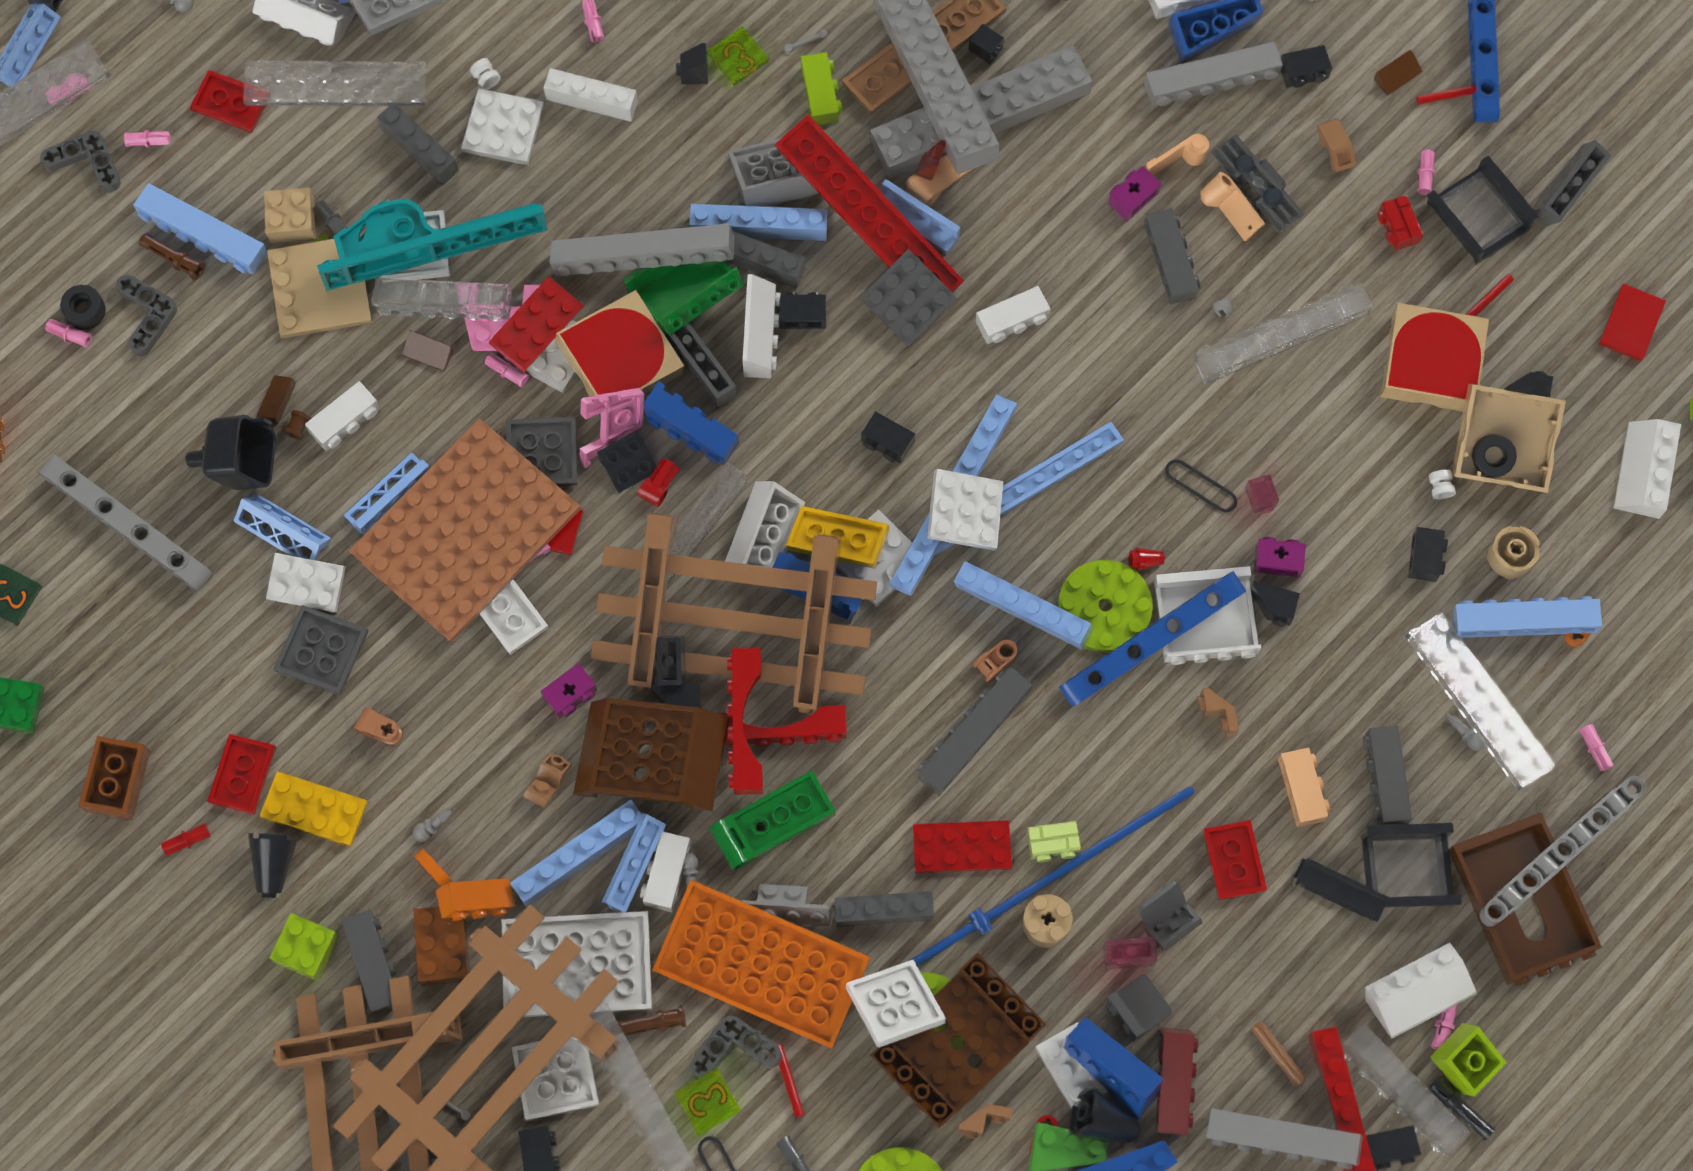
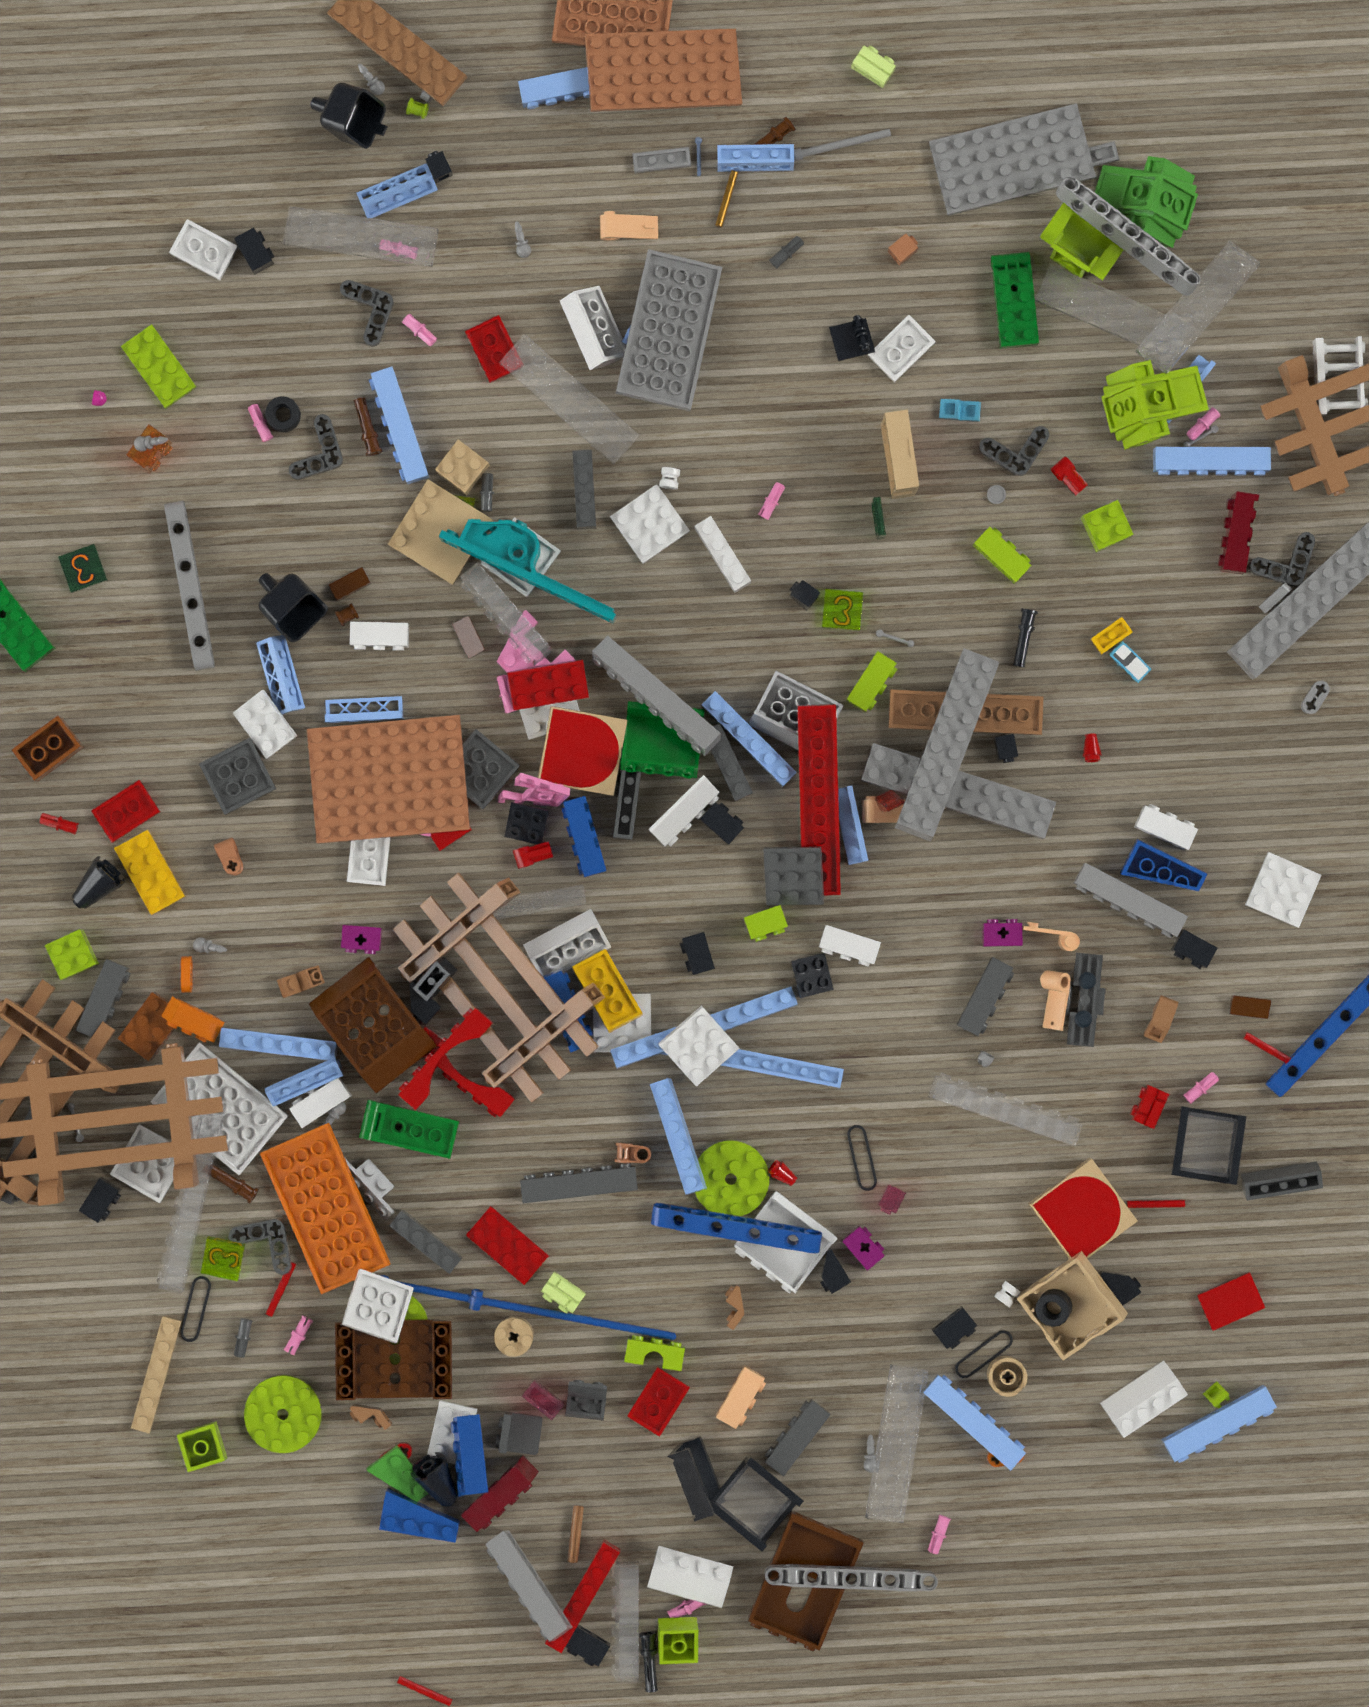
camera: 40 degrees right, 15 degrees up
none -> bright pink pin [284,1315,313,1355]
none -> lime arch [624,1335,685,1371]
none -> lime brick [743,905,788,942]
none -> black hinge [791,953,834,998]
none -> black piece [955,1330,1013,1378]

